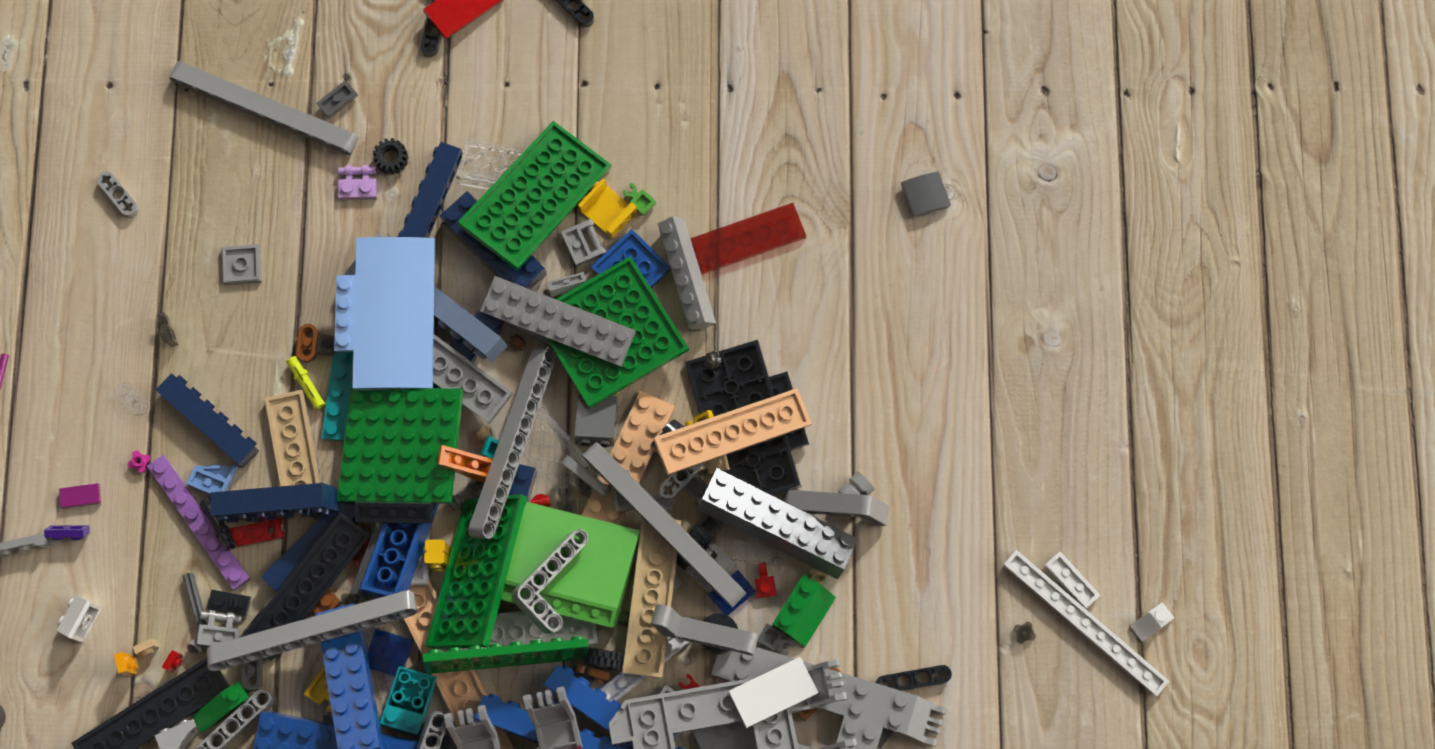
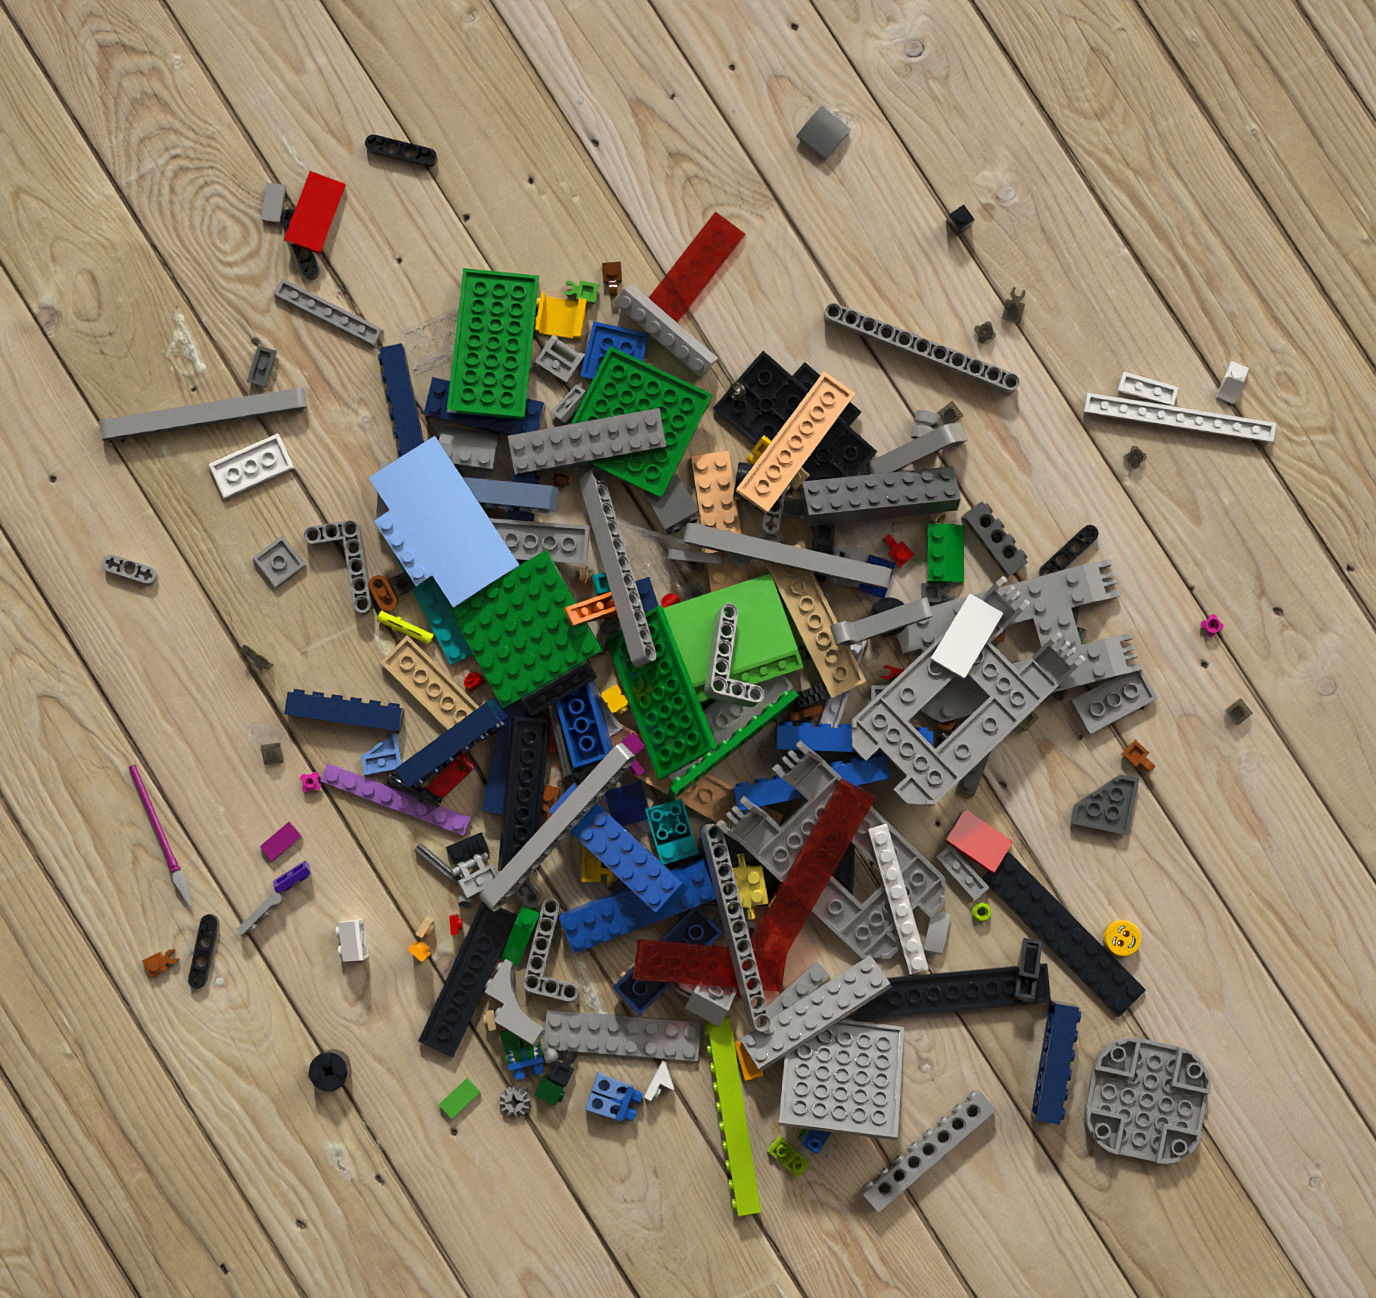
camera: 30 degrees left, 10 degrees up
lavender plate [338,165,377,200] -> none
black tyre [373,138,409,175] -> none
none -> white tile [208,434,295,499]
none -> clear smoke plate [261,742,284,765]
none -> light grey tile [273,278,384,347]
none -> light grey beam [304,520,373,614]
none -> light grey slope [439,426,500,472]
none -> red plate [464,672,486,693]
none -> reddish brown plate [602,261,622,296]
none -> magenta brick [620,731,645,776]
none -> light grey beam [824,303,1020,393]
none -> clear smoke plate [936,401,964,425]
none -> black brick [946,204,975,236]
none -> dark grey brick [962,501,1028,577]
none -> clear smoke plate [974,321,996,343]
none -> clear smoke plate [1001,287,1026,323]

